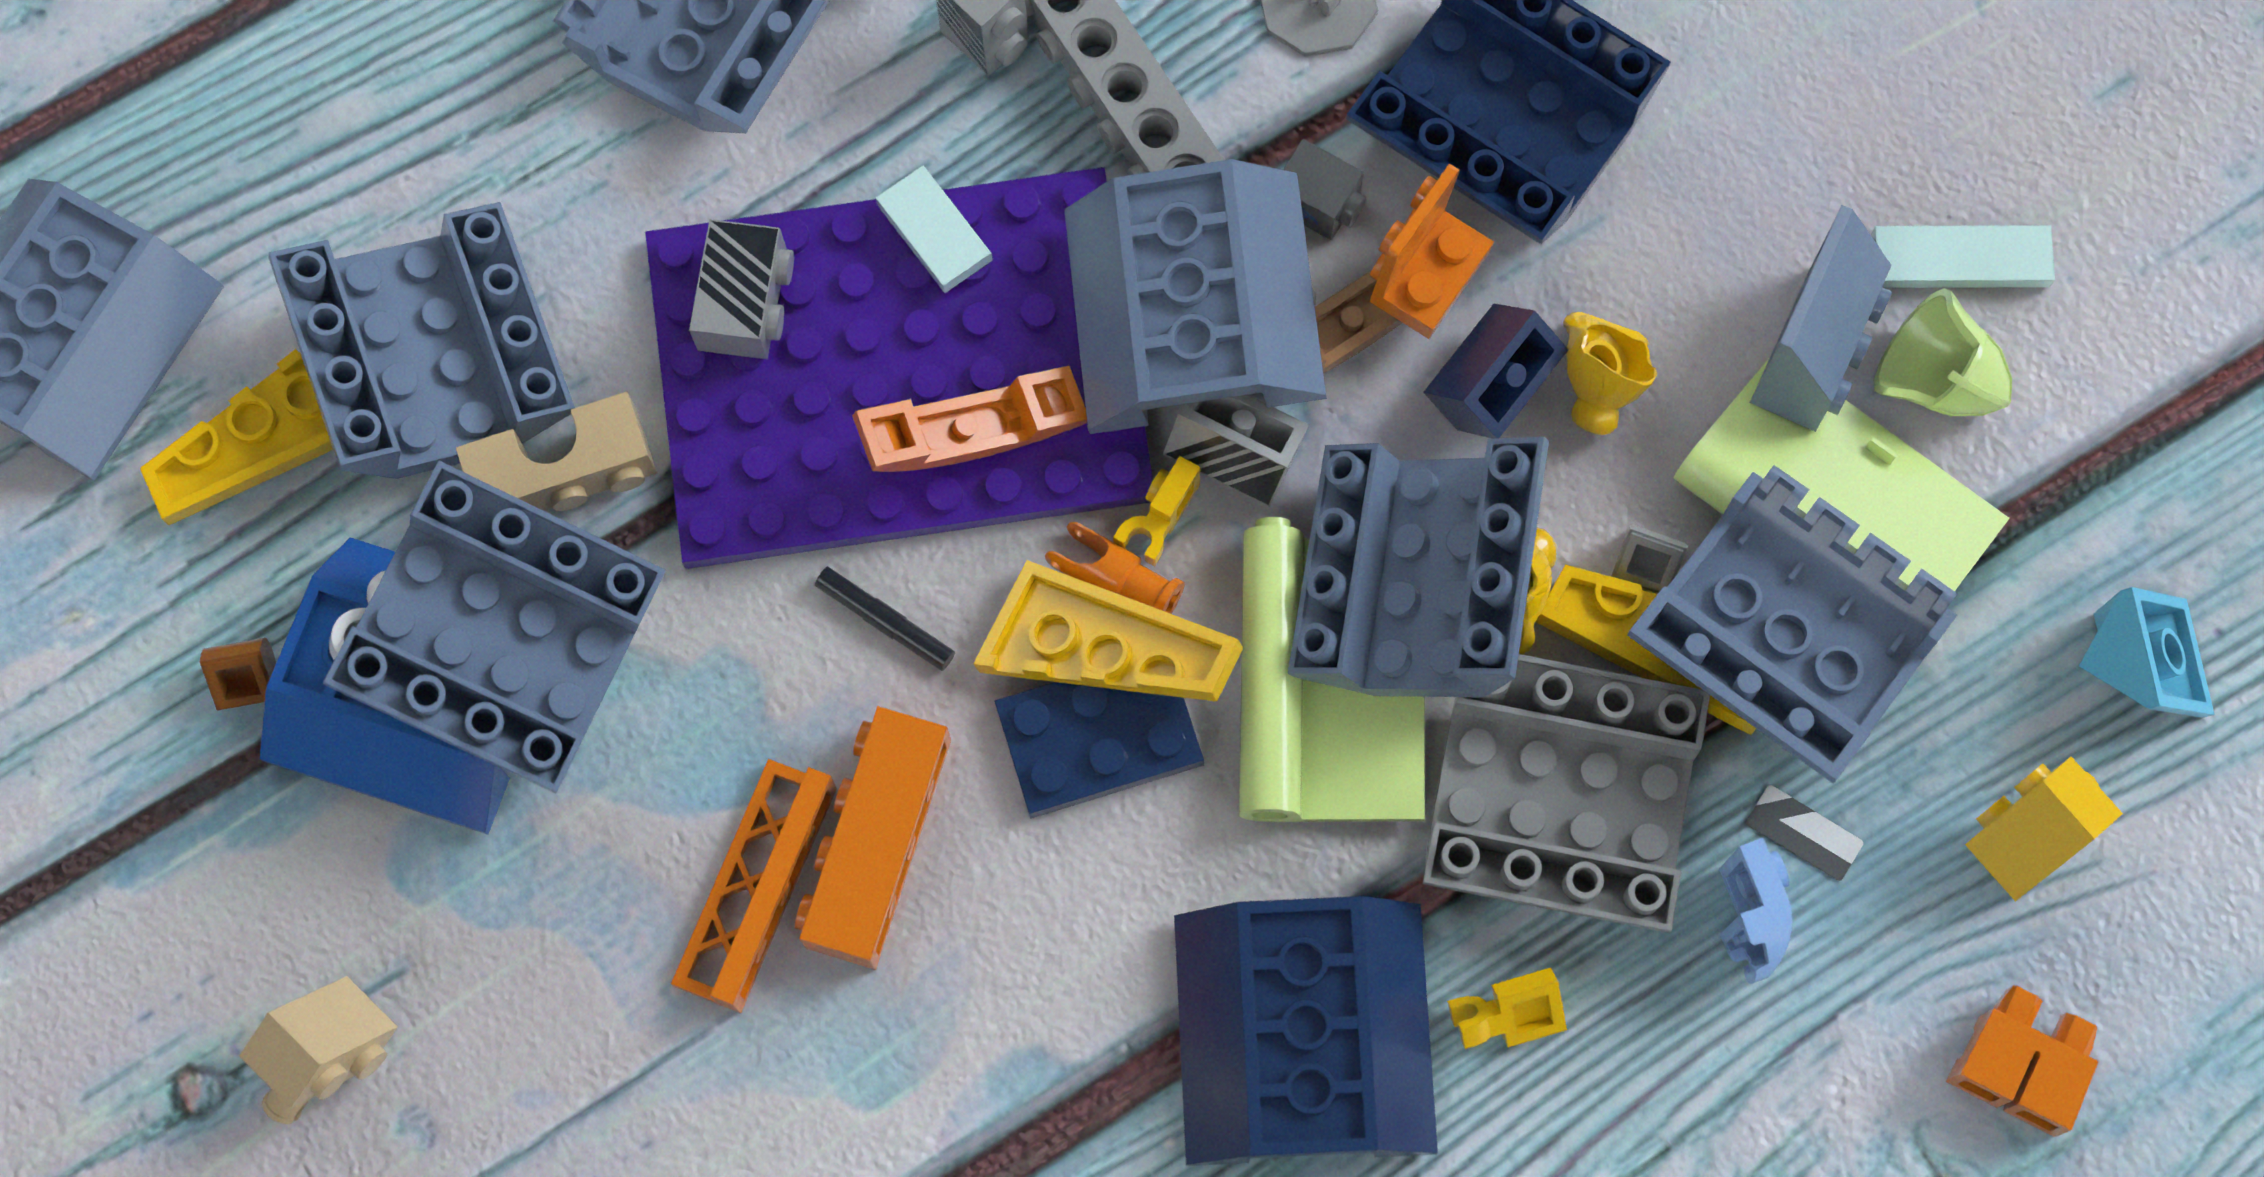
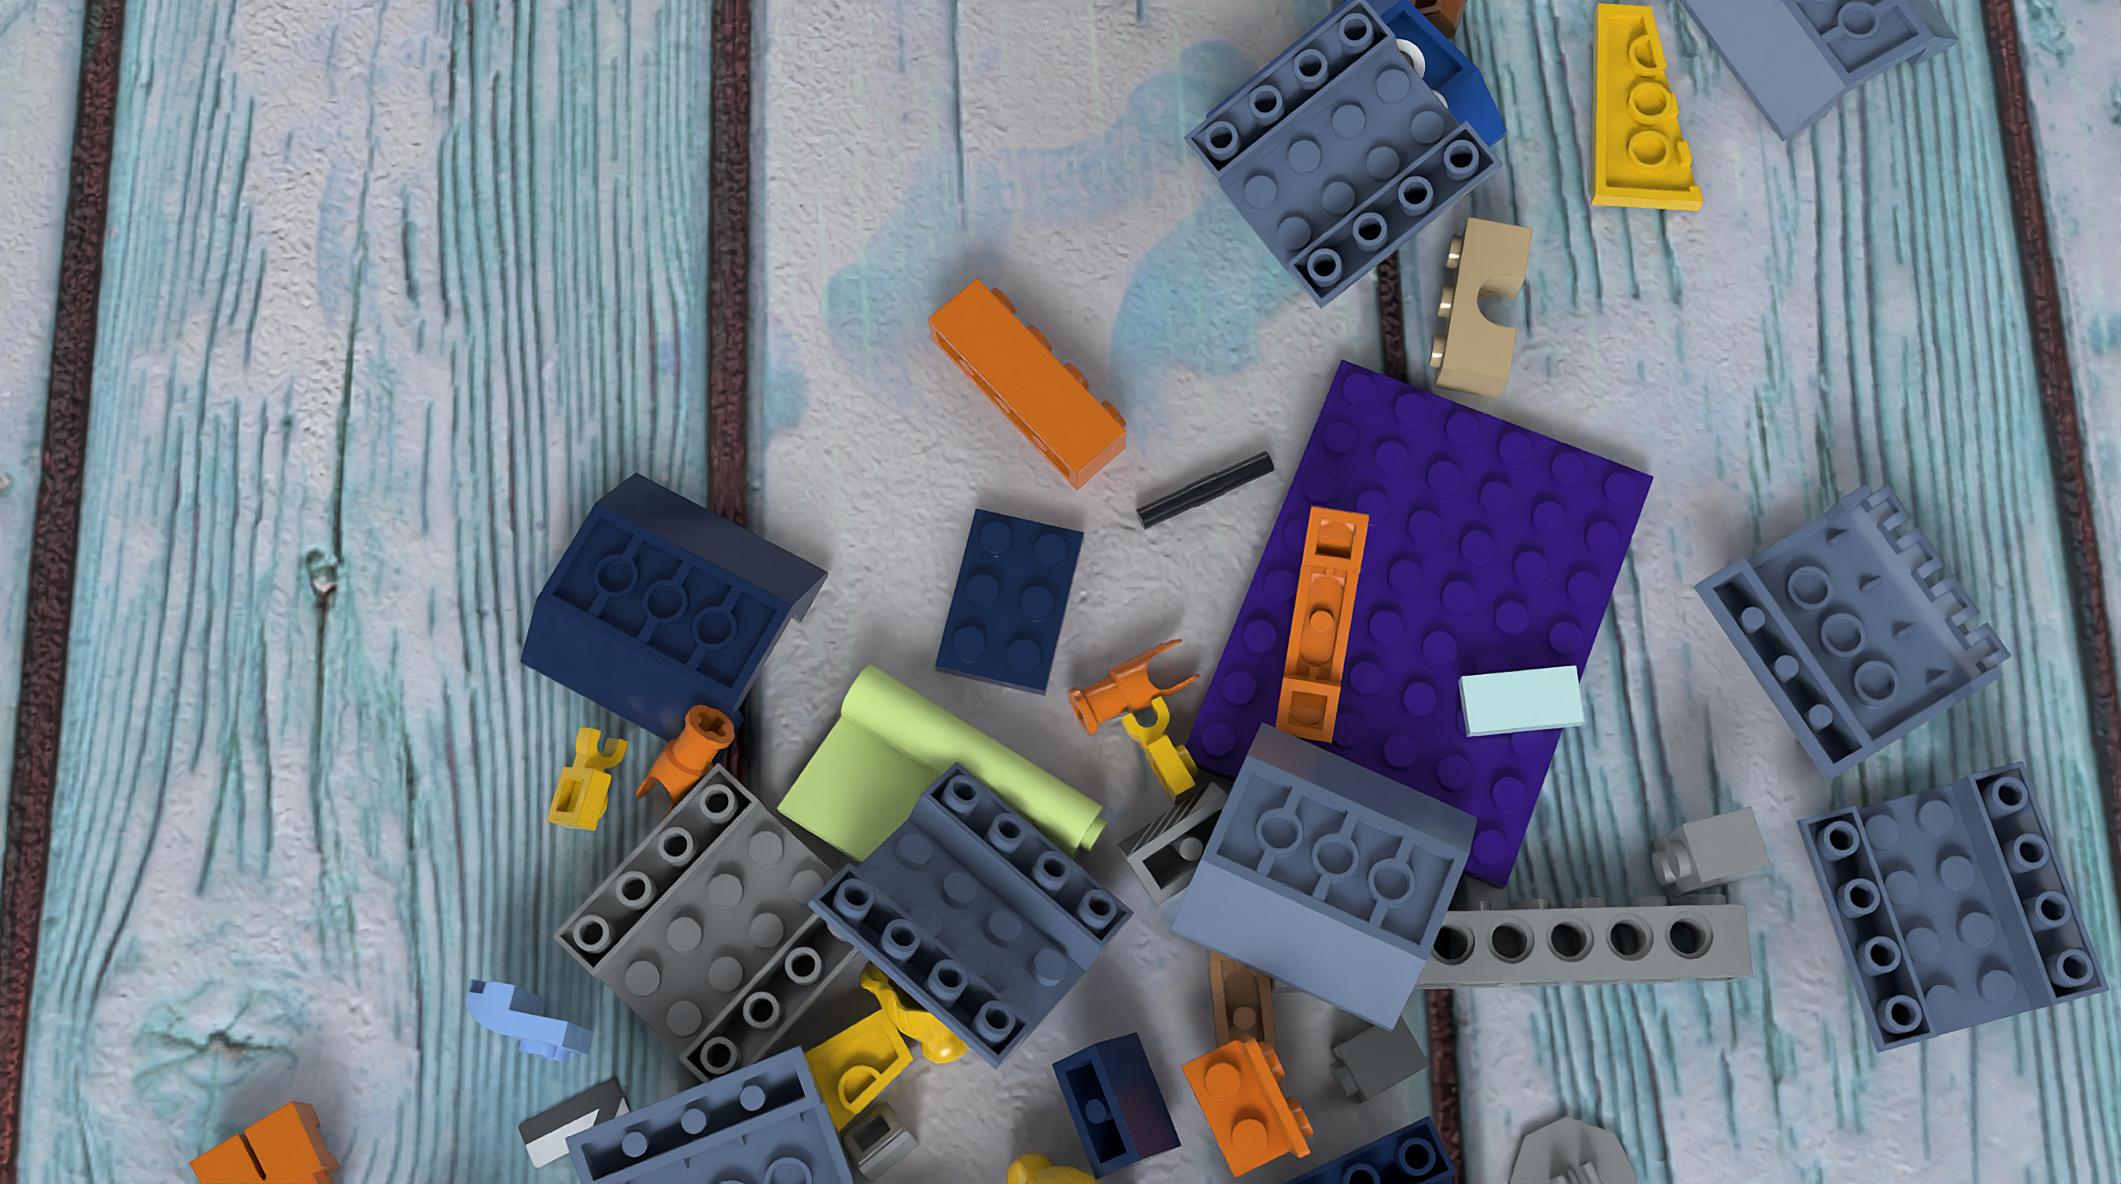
camera: 120 degrees right, 0 degrees up
sand blue slope [268,202,575,479] -> none
orange fence [671,759,837,1013] -> none
brick [689,219,794,359] -> none
yellow wing [973,560,1243,702] -> none
none -> orange piece [635,705,735,822]

